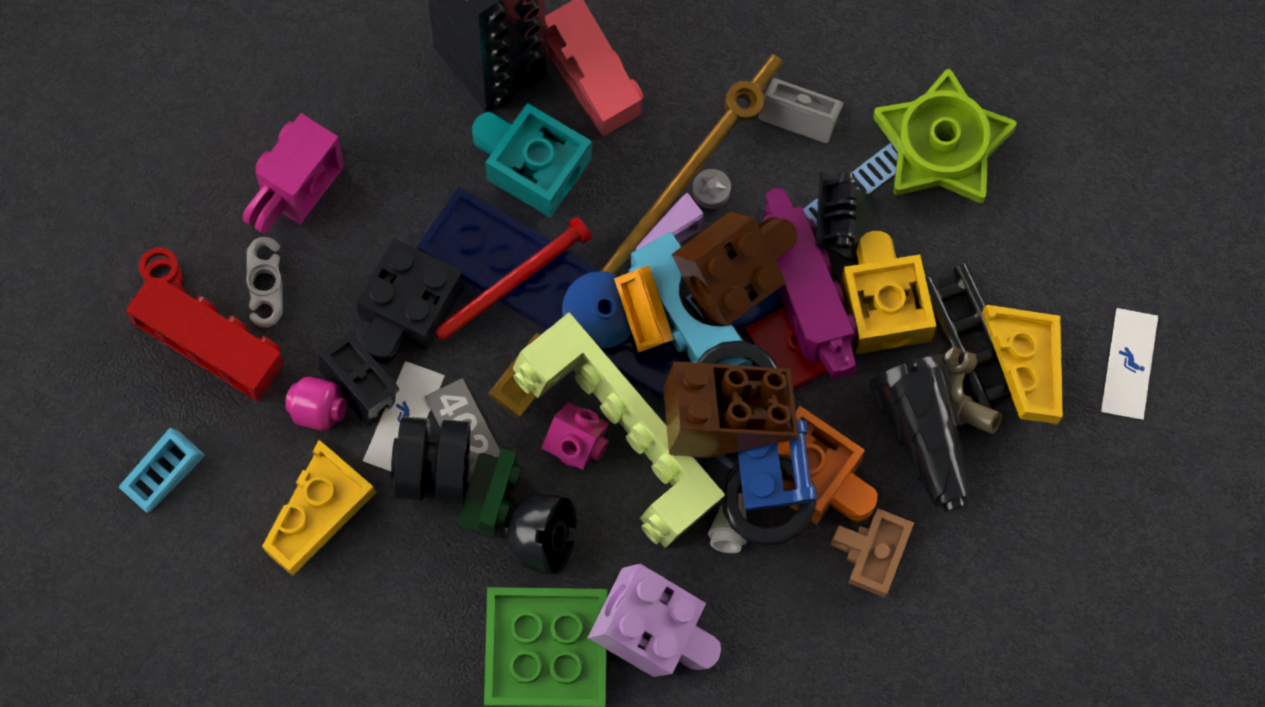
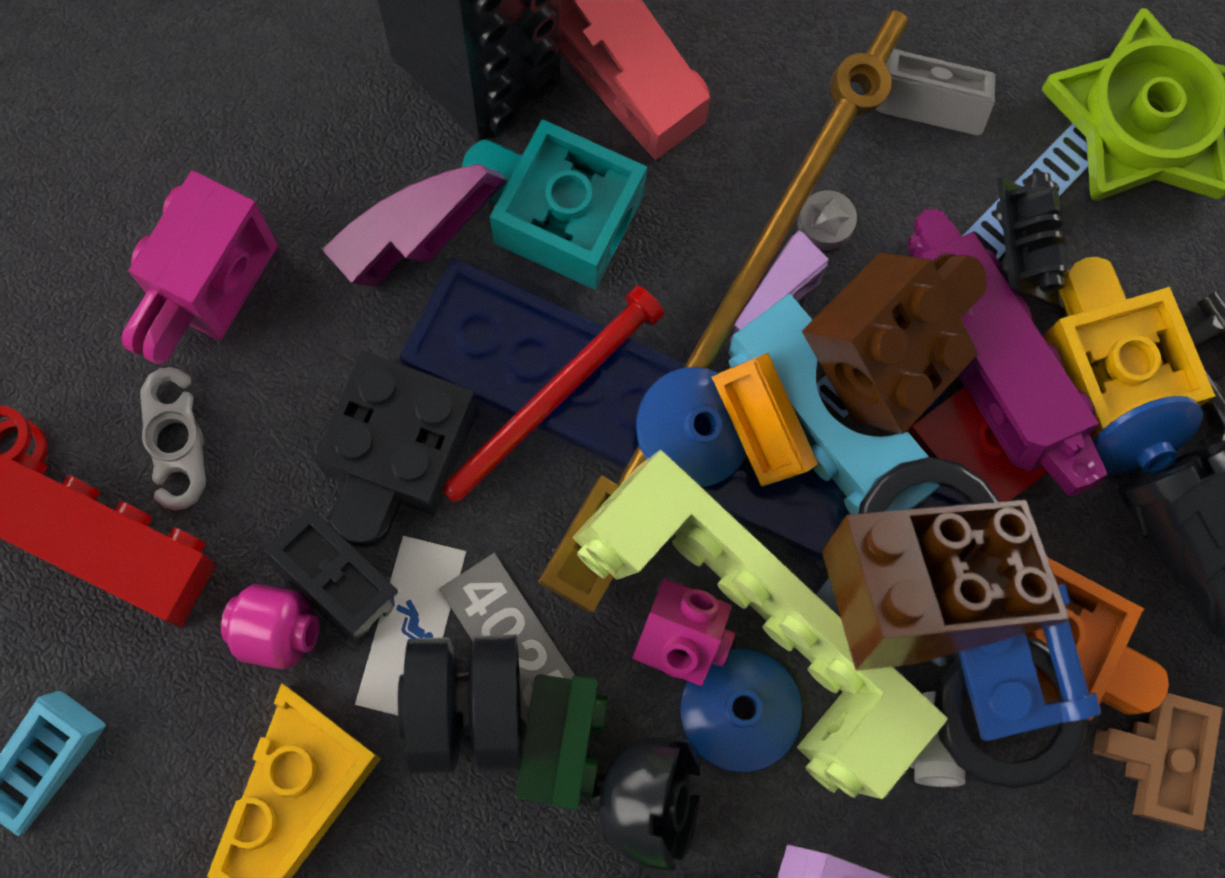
camera: 10 degrees left, 5 degrees up
none -> magenta slope [322,164,508,287]
none -> blue dish [680,649,802,772]
none -> blue dish [1093,396,1203,476]

